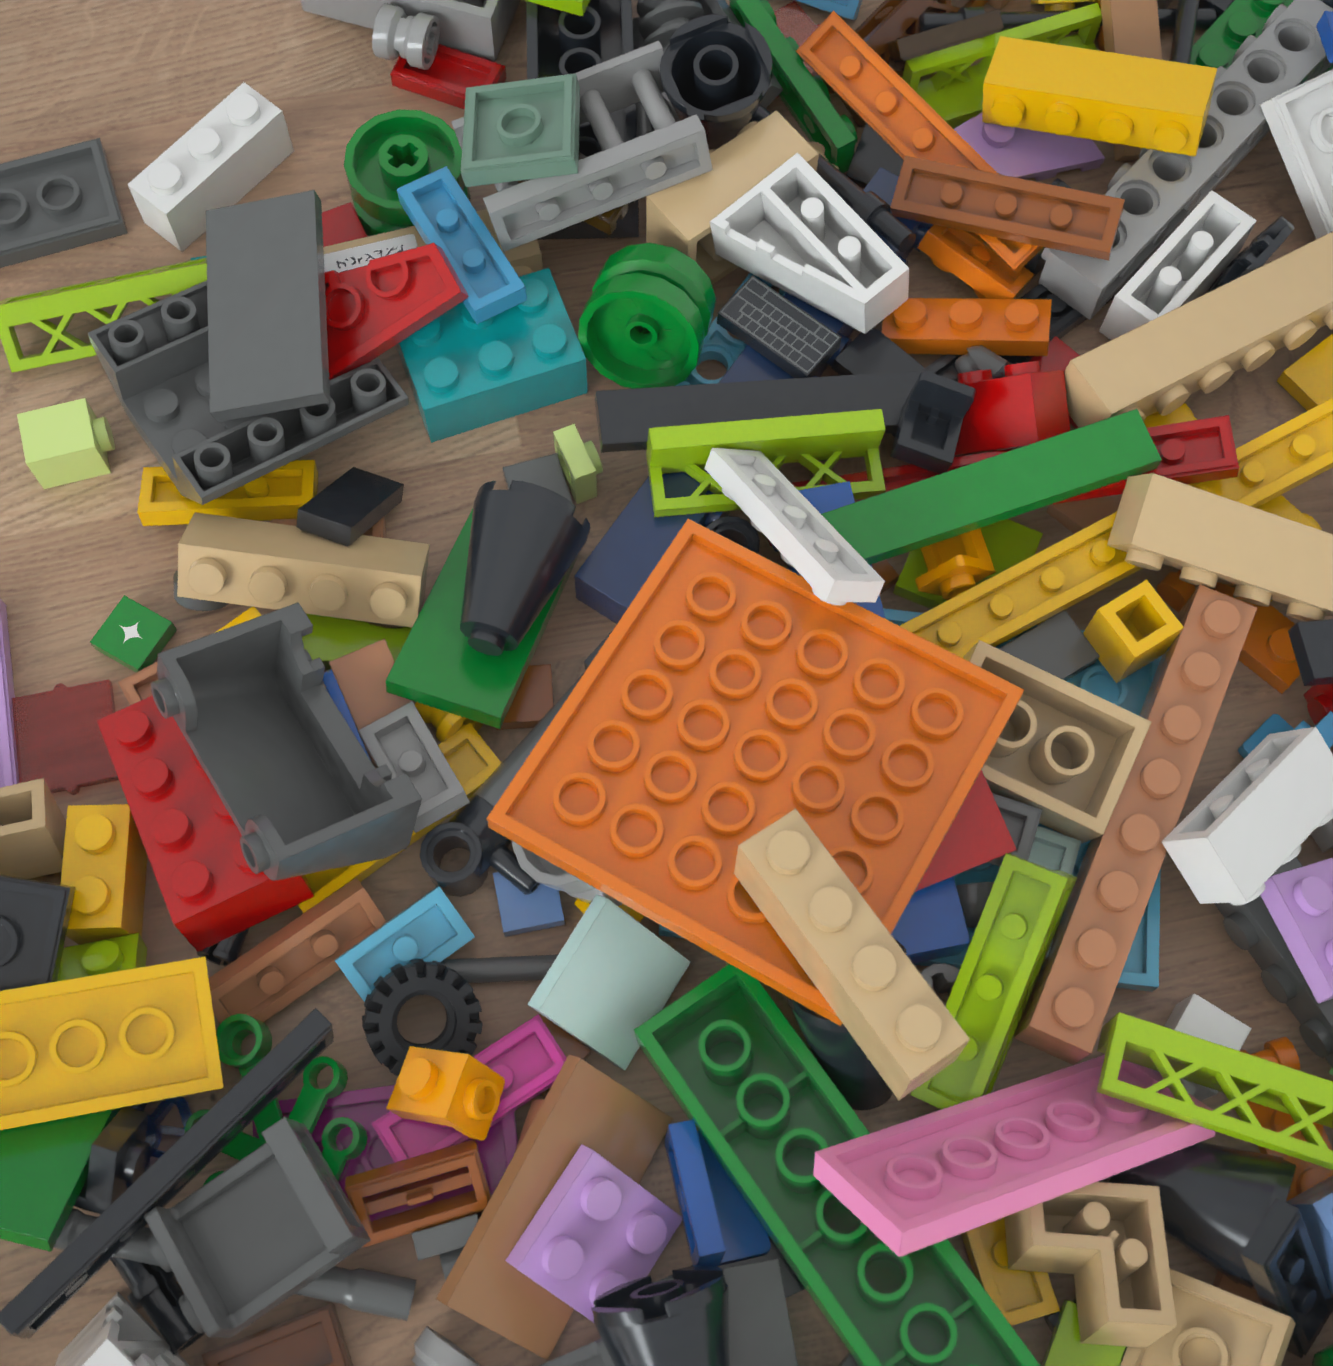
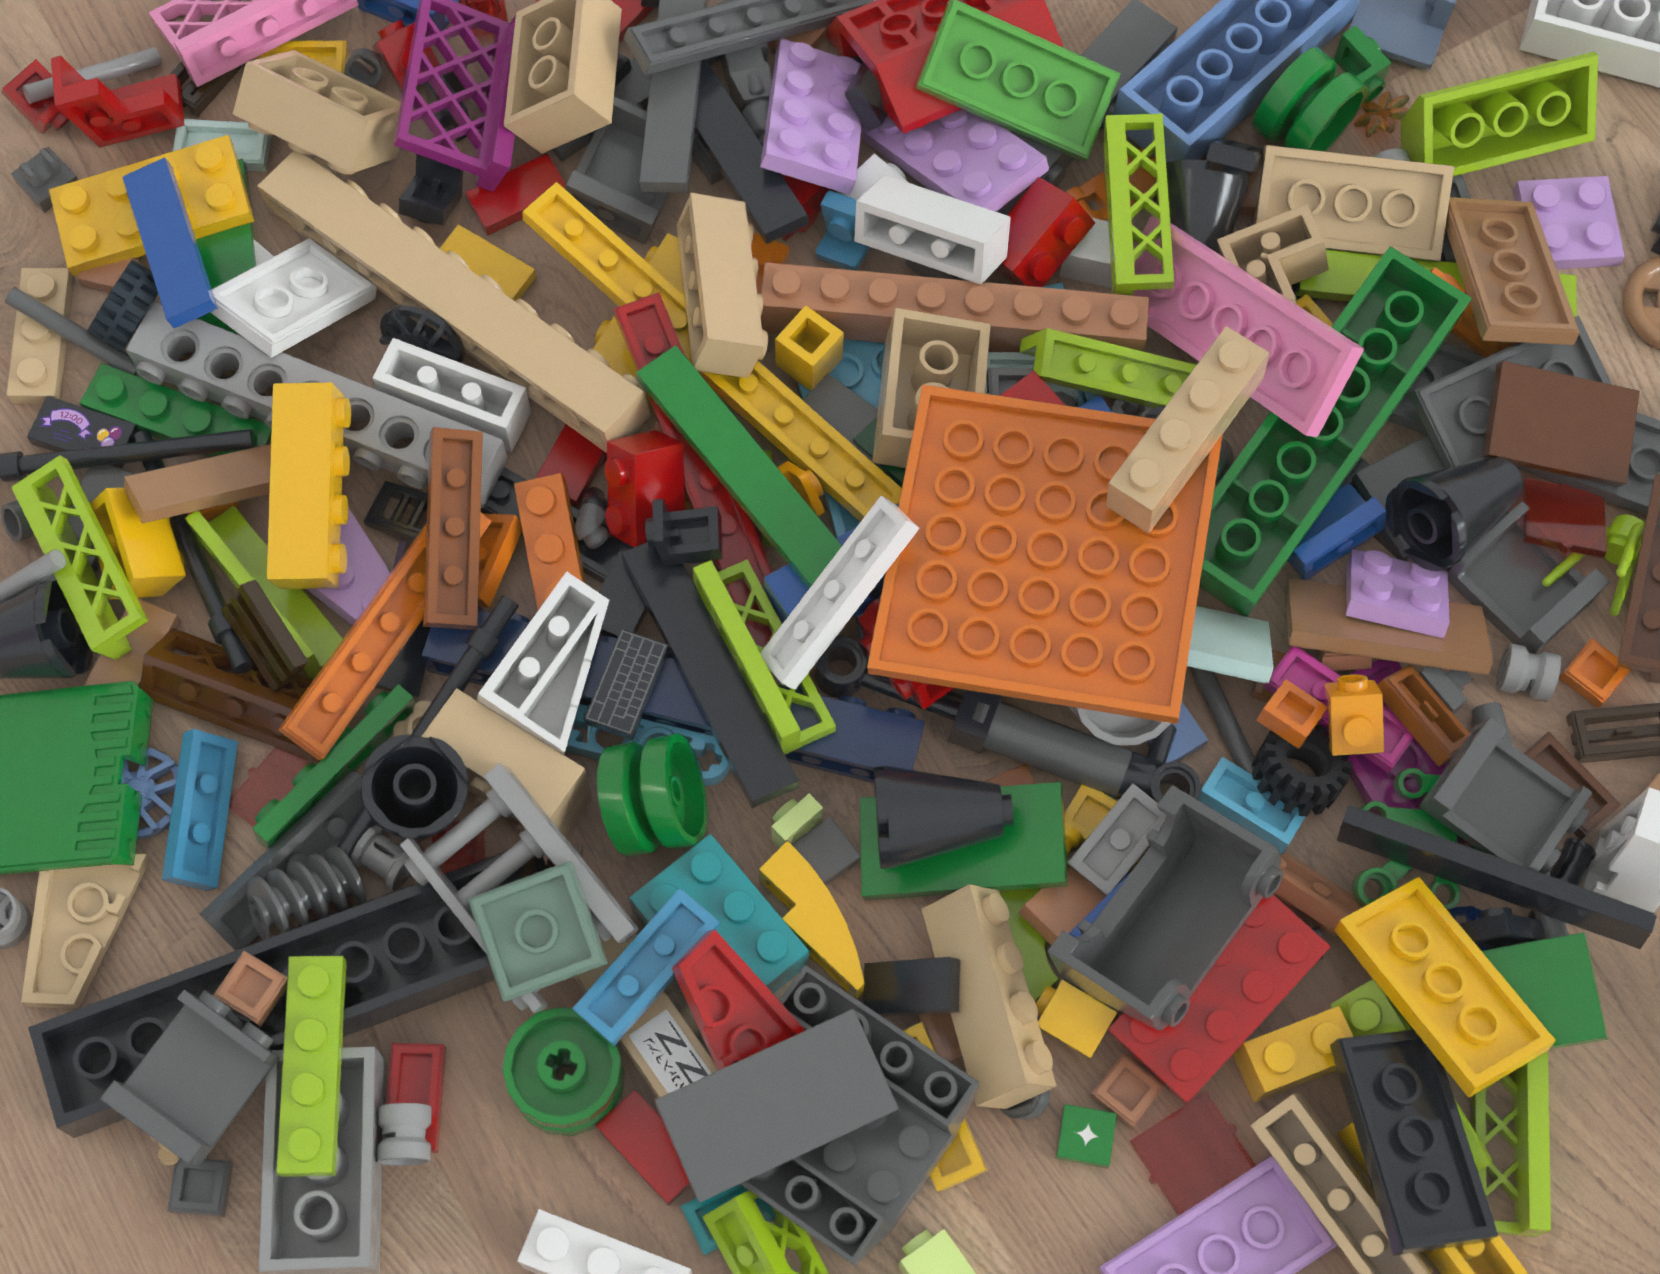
camera: 110 degrees left, 0 degrees up
none -> yellow slope [759,840,865,999]
none -> red brick [996,177,1095,287]
none -> orange plate [1256,679,1328,749]

